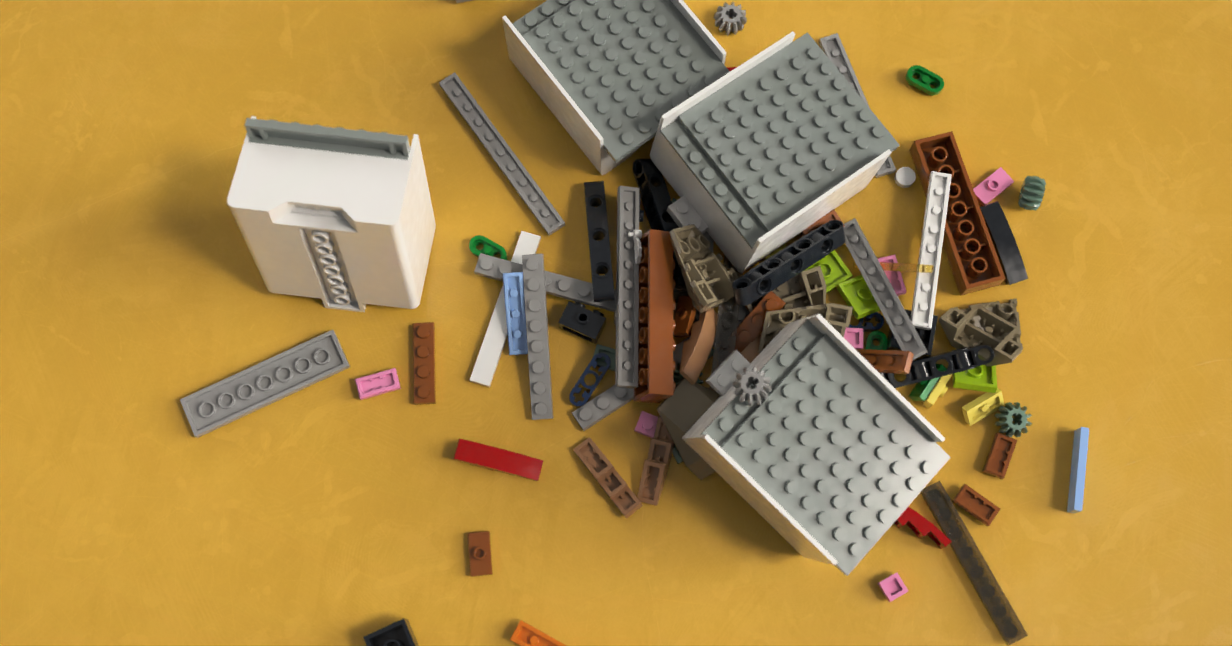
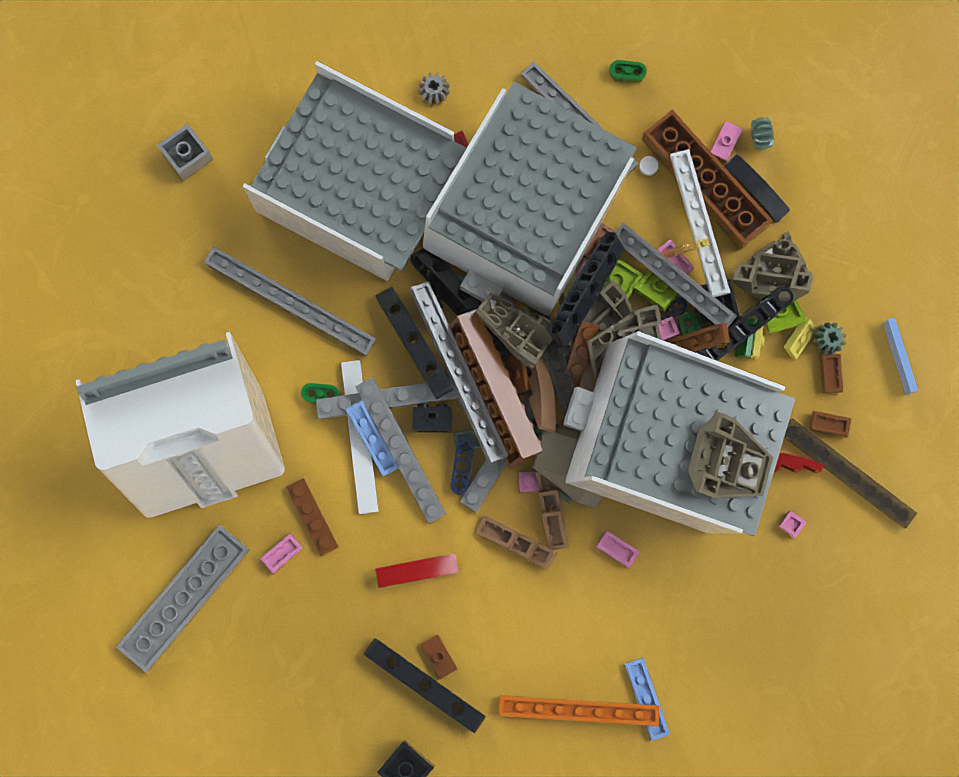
camera: 25 degrees left, 5 degrees up
white piece [628,230,642,264] -> none
light grey gear [733,366,772,406] -> none
none -> black beam [363,638,486,733]
none -> bright pink plate [596,530,640,568]
none -> dark tan wedge [688,412,773,498]

